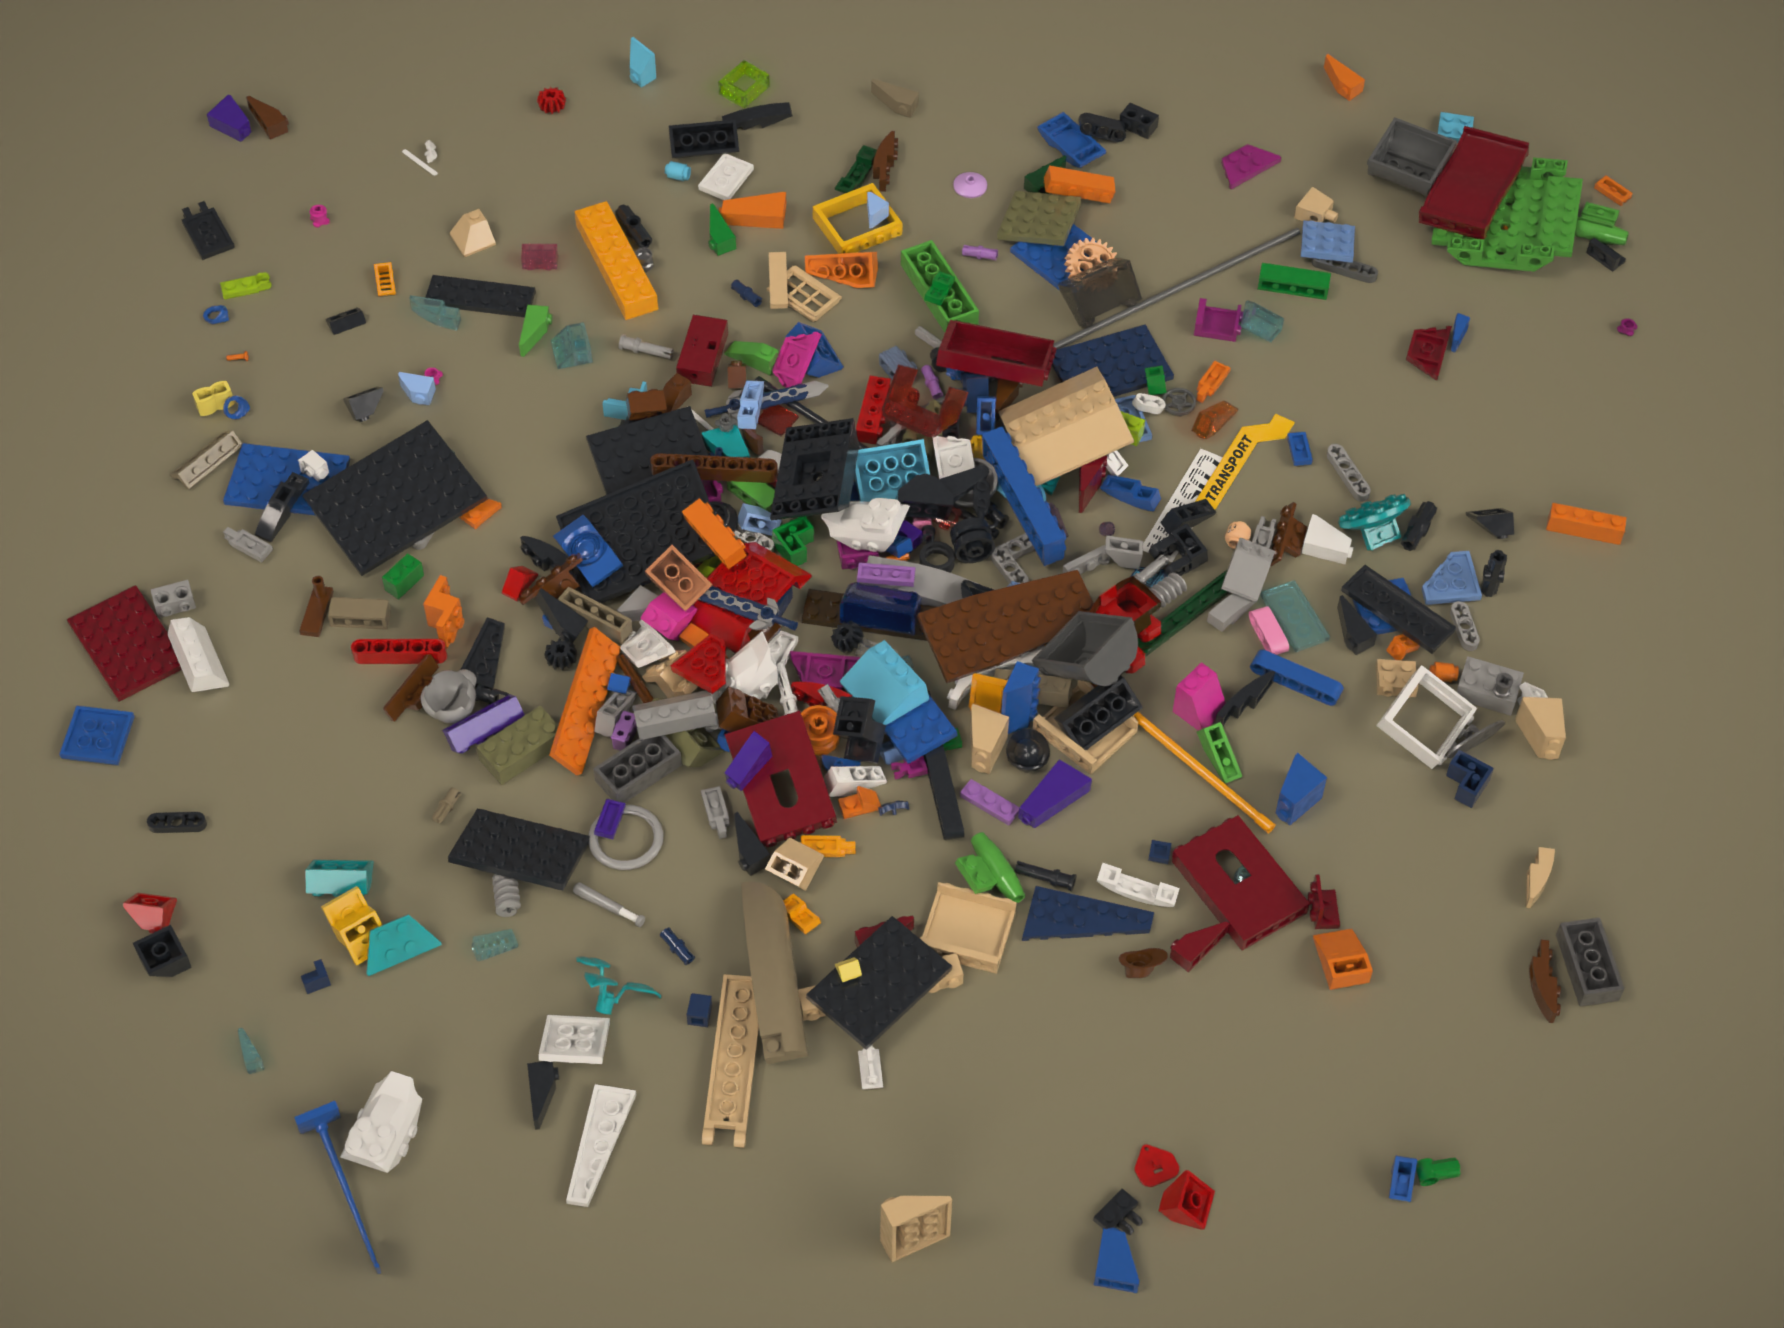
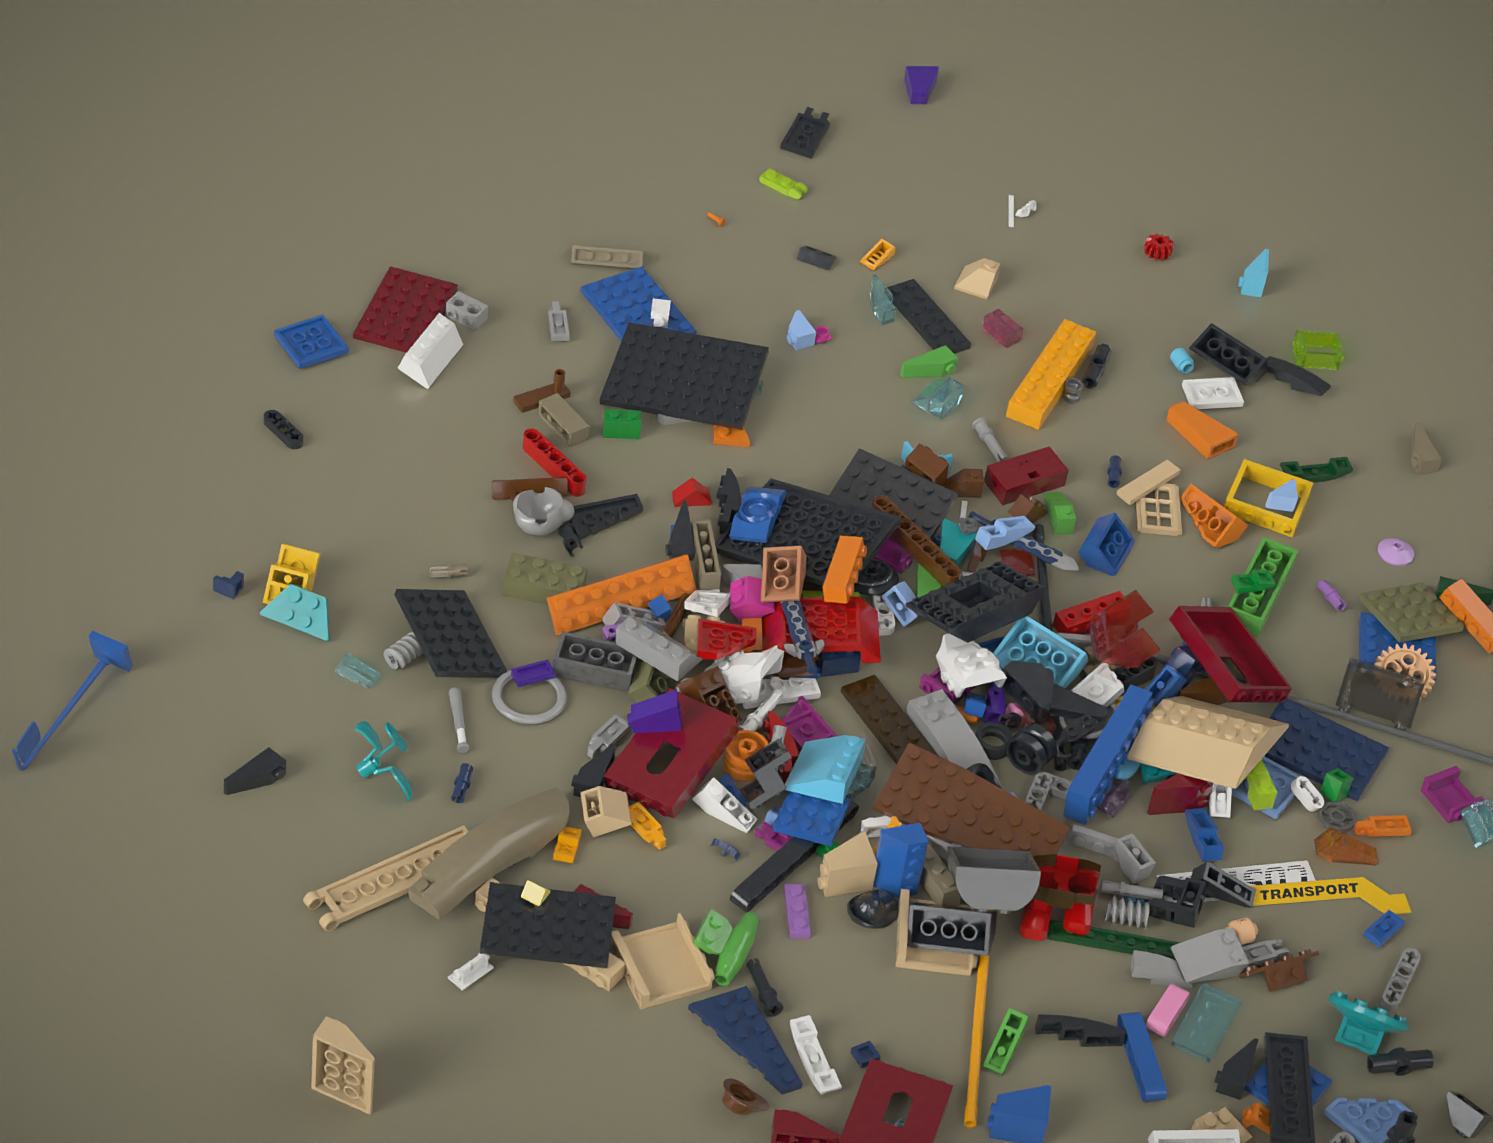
camera: 45 degrees right, 10 degrees down
red slope [123,893,177,933] -> none
black slope [133,925,192,977] -> none
light yellow brick [192,381,235,416] -> none
blue piece [203,305,229,324] -> none
blue piece [223,395,250,419] -> none
clear light blue slope [238,1028,265,1074] -> none
reddish brown slope [246,96,289,140] -> none
black slope [255,472,310,542] -> none
teal slope [305,860,374,897] -> none
dark pink brick [309,205,330,228] -> none
white slope [340,1071,422,1173] -> none
black slope [343,386,384,422] -> none
orange bracket [423,575,464,649] -> none
brick [442,694,525,753] -> none
reddish brown bracket [519,553,583,605] -> none
white plate [539,1015,610,1064] -> none
black gear [544,638,577,671] -> none
white wing [566,1084,636,1207] -> none
dark blue panel [687,993,712,1027] -> none
green slope [708,203,736,256] -> none
dark pink wing [772,332,822,388] -> none
green brick [772,516,814,566] -> none
black gear [831,620,865,653] -> none
orange slope [838,786,881,819] -> none
clear blue windscreen [840,582,922,635] -> none
medium lavender plate [857,563,916,587] -> none
reddish brown slope [873,131,898,192] -> none
sand blue brick [879,345,917,387] -> none
medium lavender pin [921,365,943,399] -> none
dark purple slope [1018,759,1092,828] -> none
hinge [1099,521,1115,536] -> none
dark pink slope [1172,662,1226,731] -> none
white slope [1302,514,1354,564] -> none

